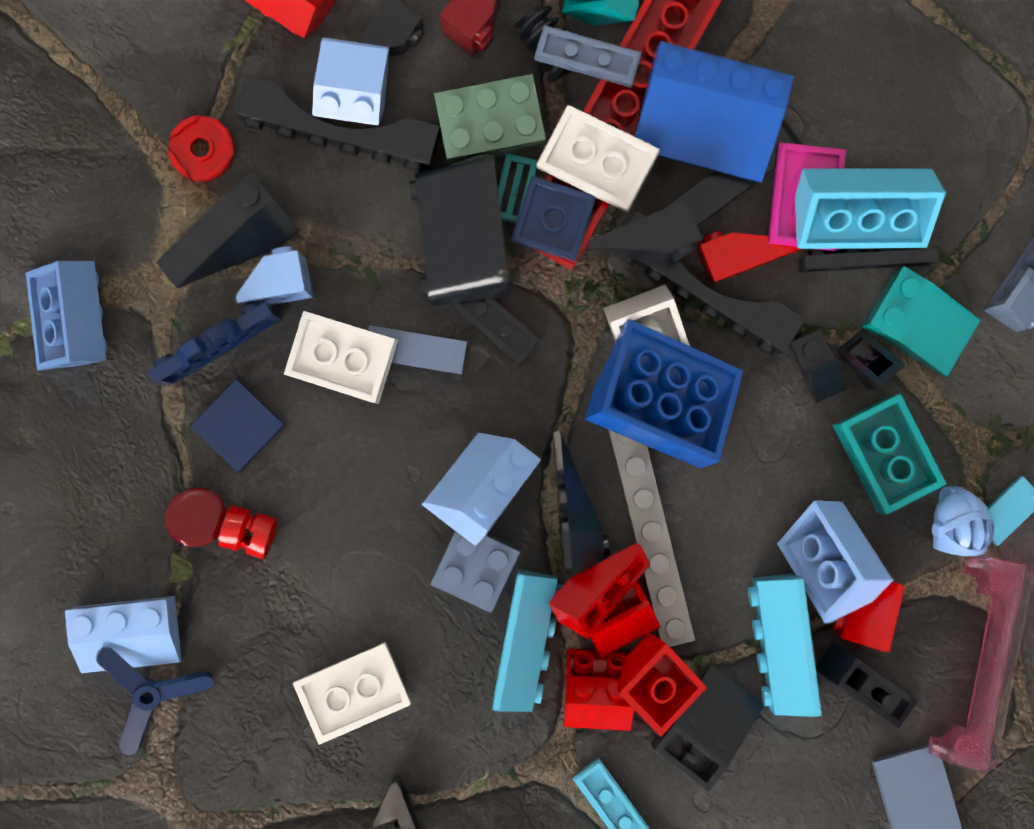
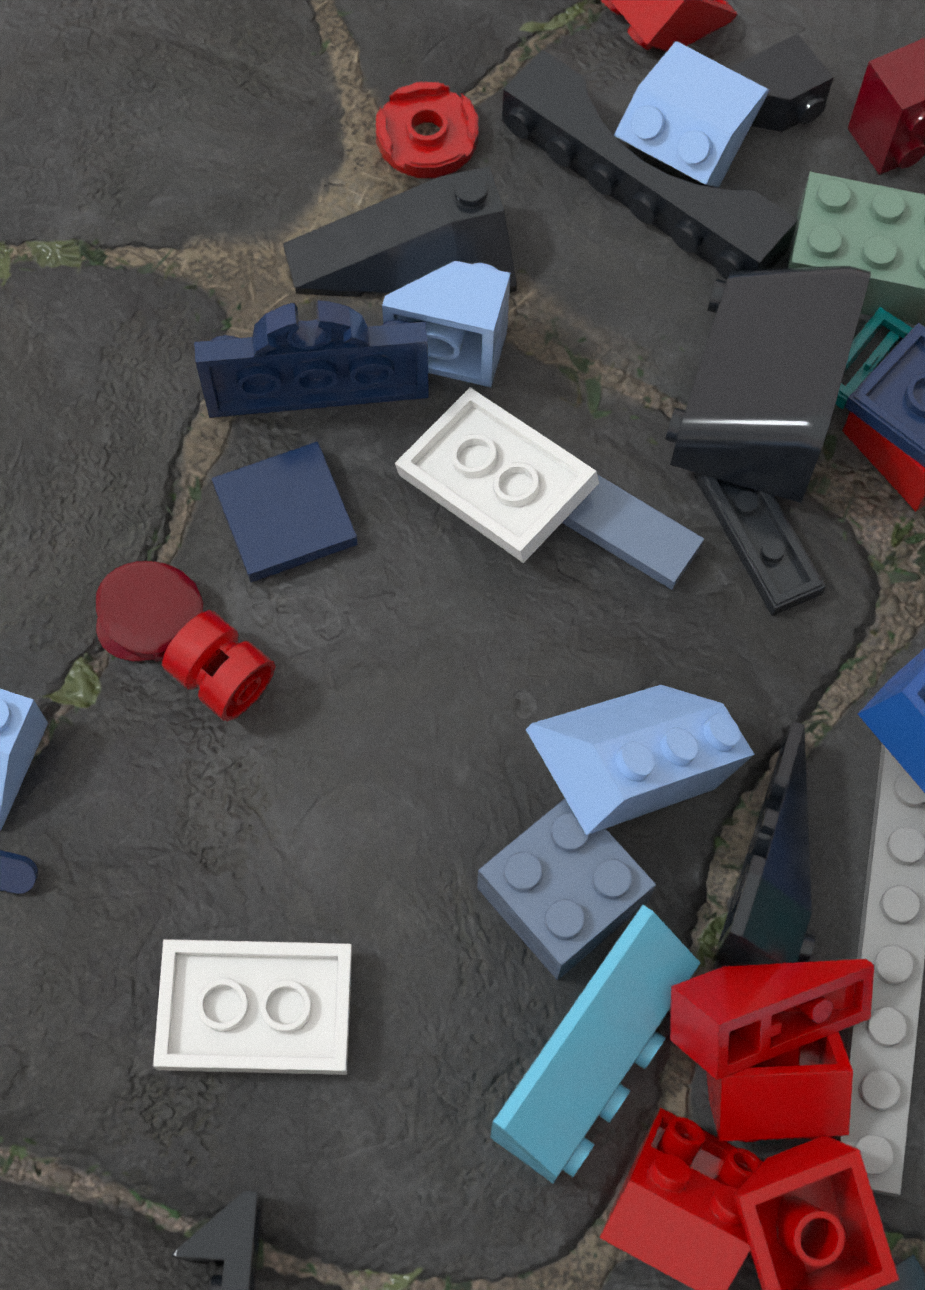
camera: 30 degrees right, 20 degrees down
medium blue slope [26,261,107,370] -> none

